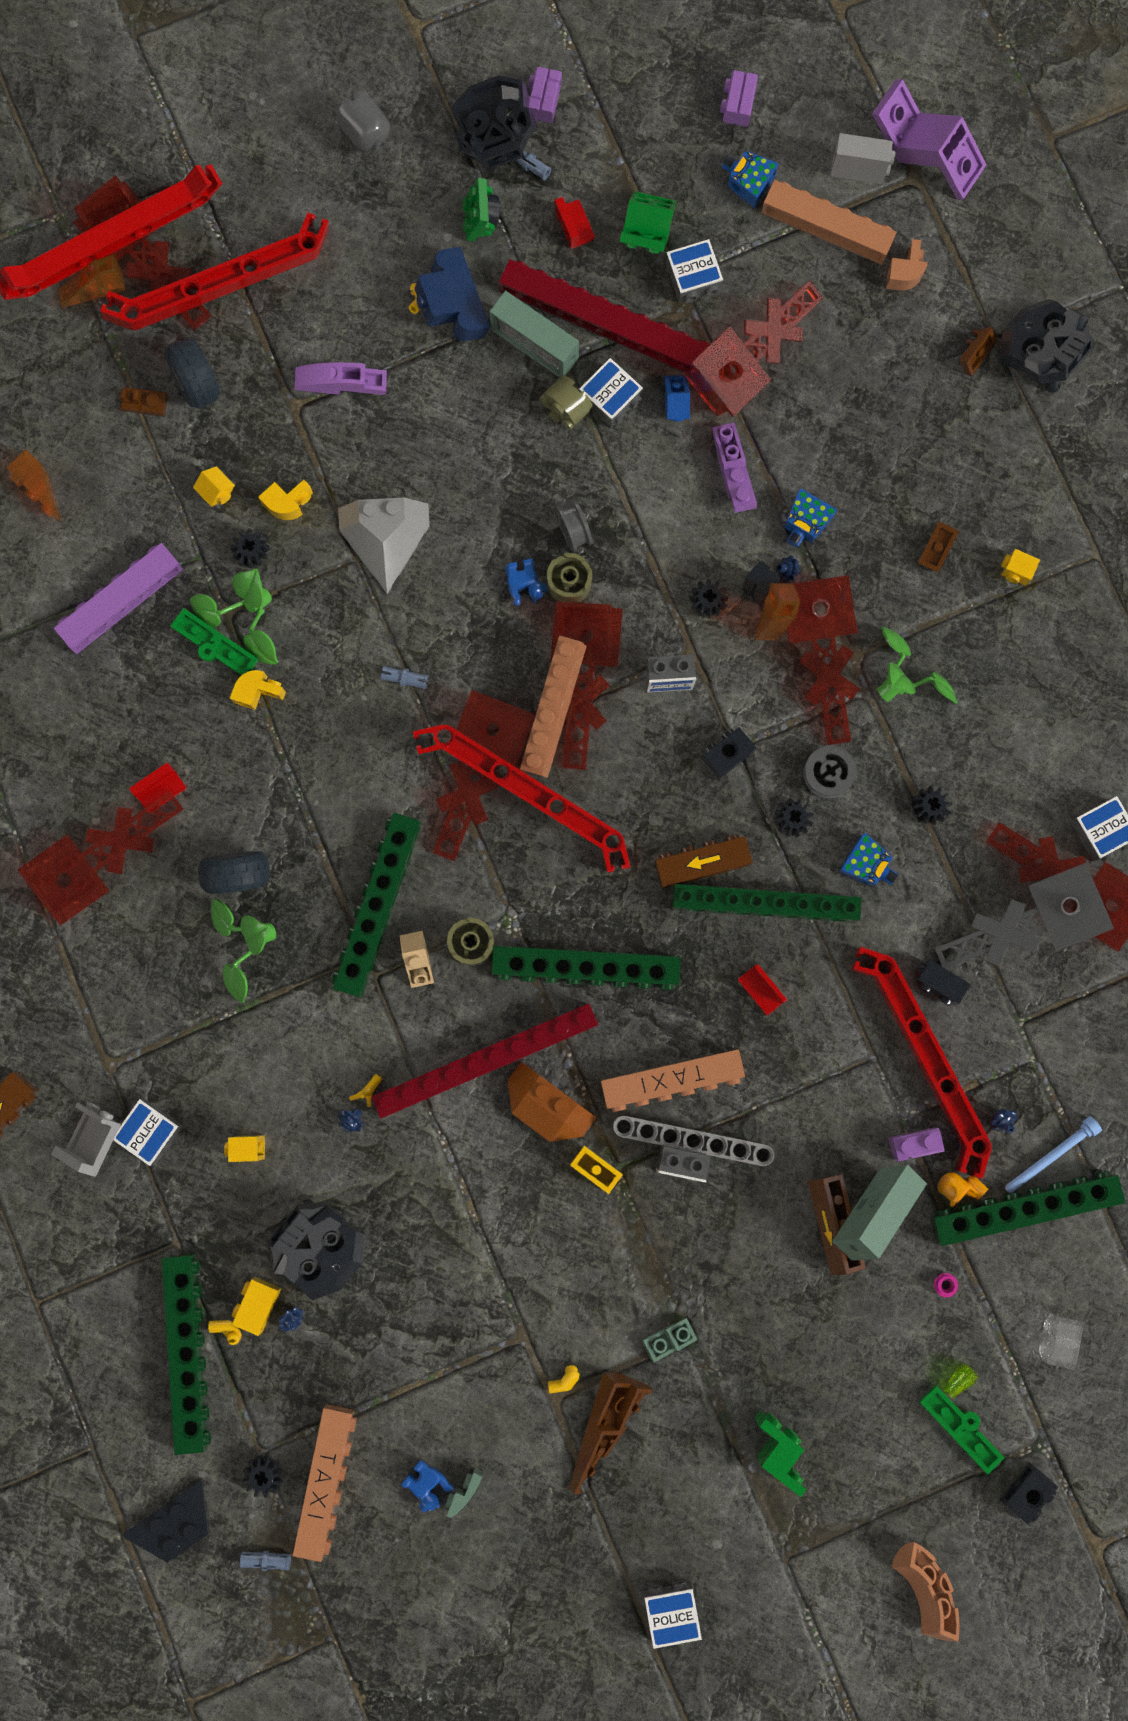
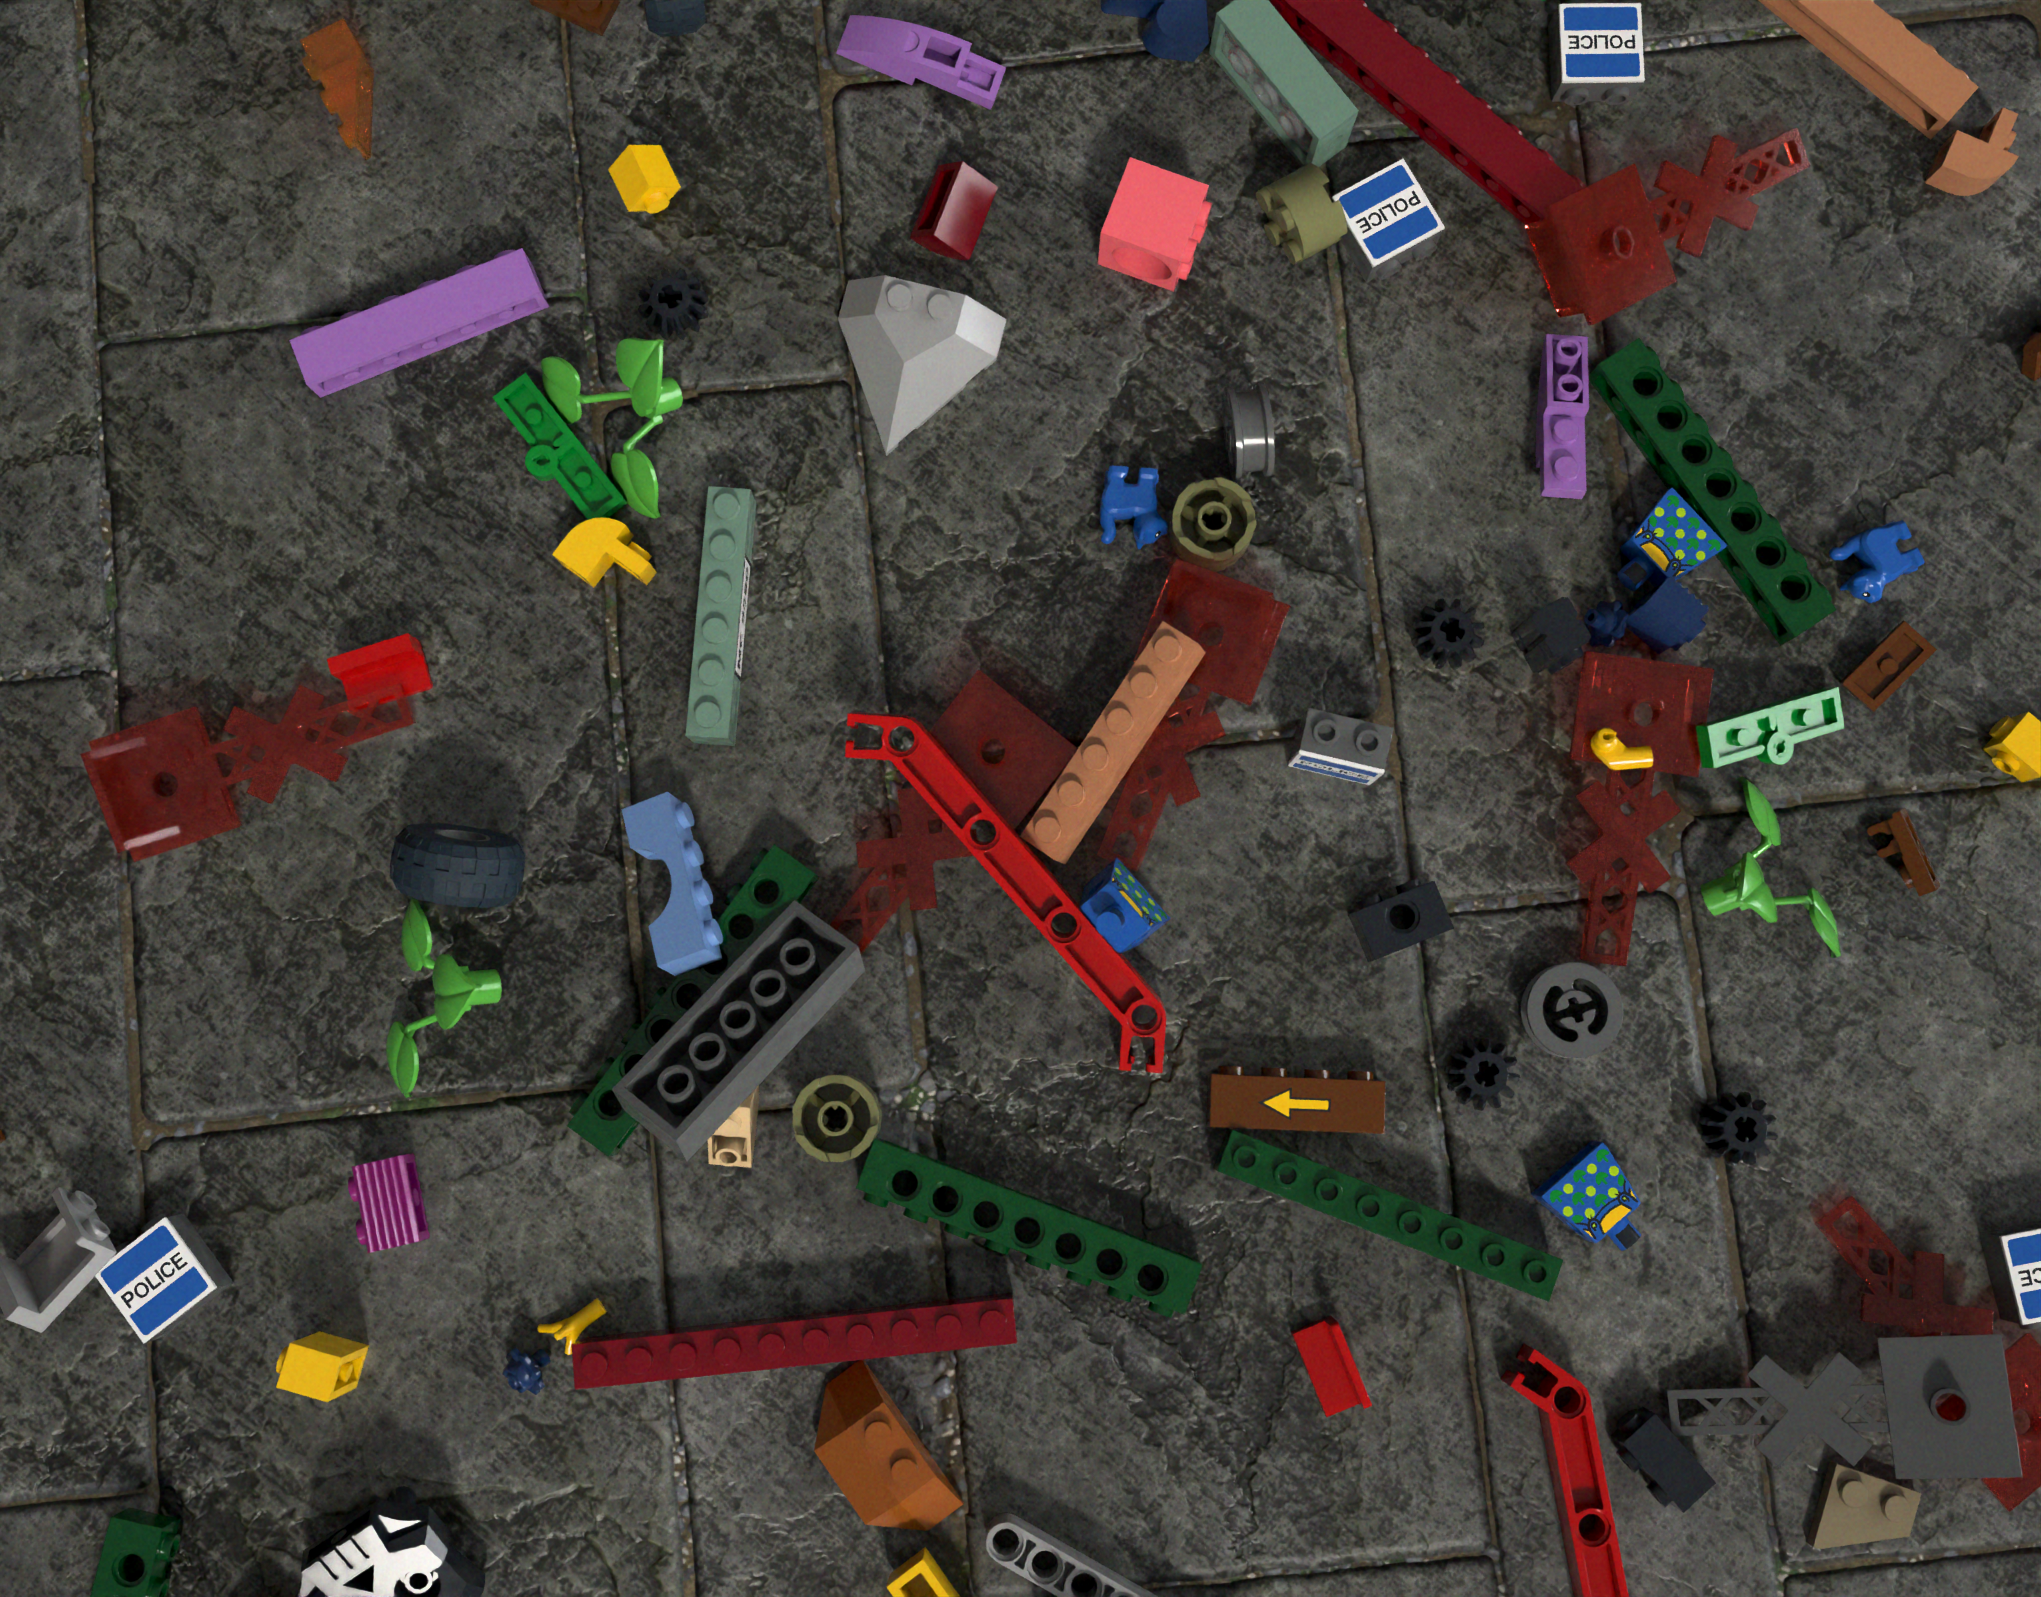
camera: 20 degrees right, 0 degrees up
yellow brick [258,480,313,520] -> none
sand blue pin [381,666,429,689] -> none
nougat brick [601,1049,745,1112] -> none
blue slope [664,375,690,422] -> none
clear orange slope [755,583,800,640] -> none
none -> magenta brick [348,1153,430,1253]
none -> dark grey brick [612,900,865,1162]
none -> medium blue arch [621,792,723,976]
none -> sand green brick [685,486,756,746]
none -> dark red brick [910,161,998,260]
none -> blue torso [1079,858,1170,954]
none -> coral brick [1098,157,1212,292]
none -> dark green brick [1588,338,1837,646]
none -> yellow arm [1591,728,1653,770]
none -> dark blue brick [1626,577,1709,655]
none -> hinge [1696,687,1845,768]
none -> dark tan wing [1807,1461,1922,1549]
none -> blue animal [1829,520,1925,604]
none -> reddish brown plate [1867,807,1940,897]

